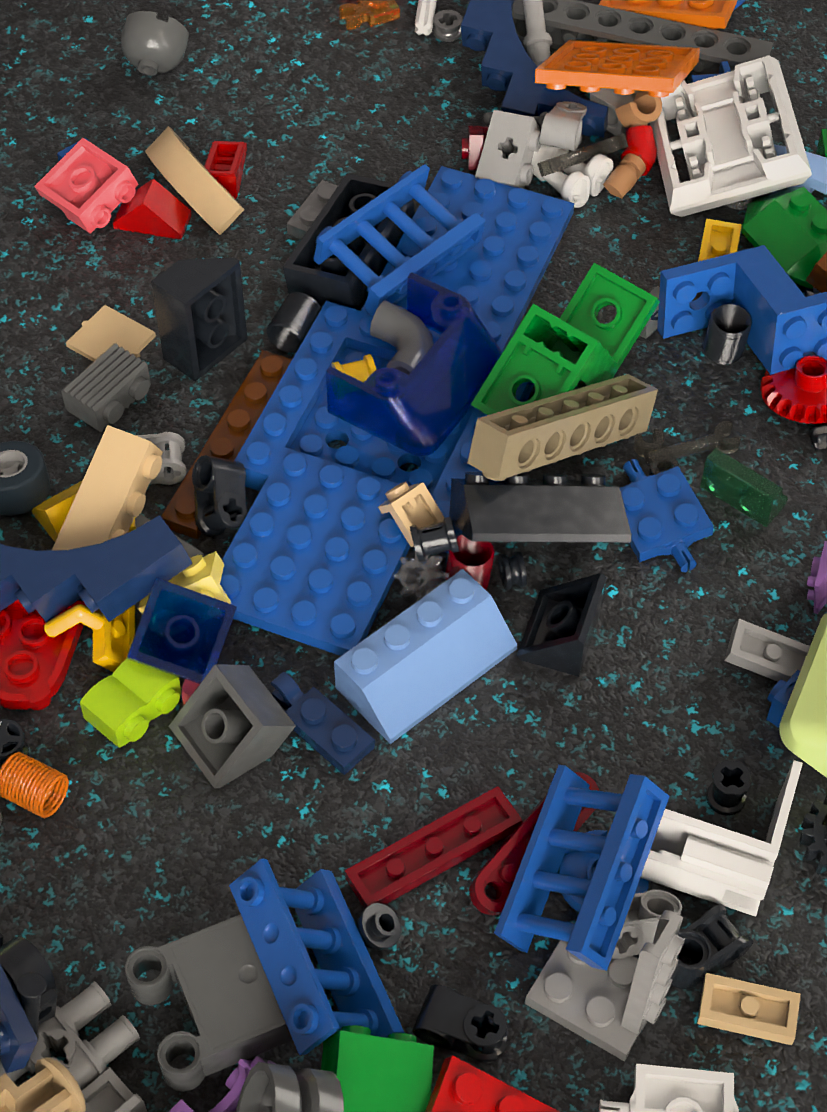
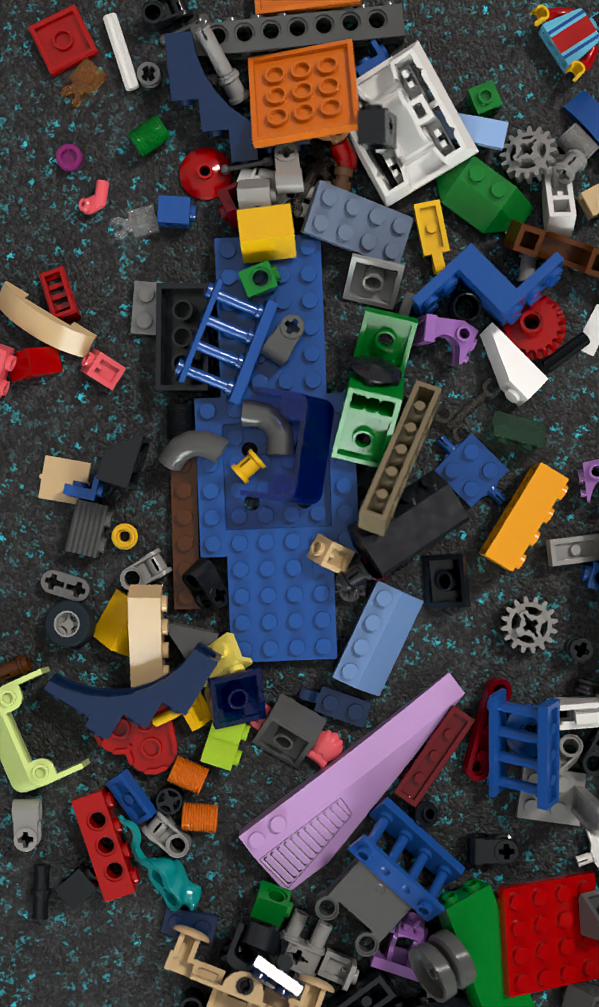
camera: 25 degrees left, 35 degrees up
none -> flat silver beam [41,569,91,602]
none -> magenta tile [56,144,83,172]
none -> blue bracket [63,474,106,503]
none -> coral arm [78,180,109,215]
none -> coral bracket [80,348,126,390]
none -> clear plate [110,205,160,239]
none -> yellow plate [111,523,138,550]
none -> green piece [128,114,171,157]
none -> blue brick [157,195,197,229]
none -> dark grey cylinder [158,430,230,471]
none -> orange piece [167,755,209,795]
none -> red dish [179,147,232,200]
none -> yellow slope [237,203,297,264]
none -> green brick [238,260,281,301]
none -> lavender wedge [239,672,465,890]
none -> green brick [250,880,293,927]
none -> dark grey piece [260,315,304,367]
none -> sand blue plate [300,180,414,264]
none -> coral animal [306,730,343,769]
none -> light grey slope [342,253,405,310]
none -> black dish [349,355,402,387]
none -> black brick [358,104,397,150]
none -> medium lavender tile [412,314,479,367]
none -> light orange brick [478,462,569,572]
none -> white slope [480,322,548,407]
none -> light grey gear [499,596,558,653]

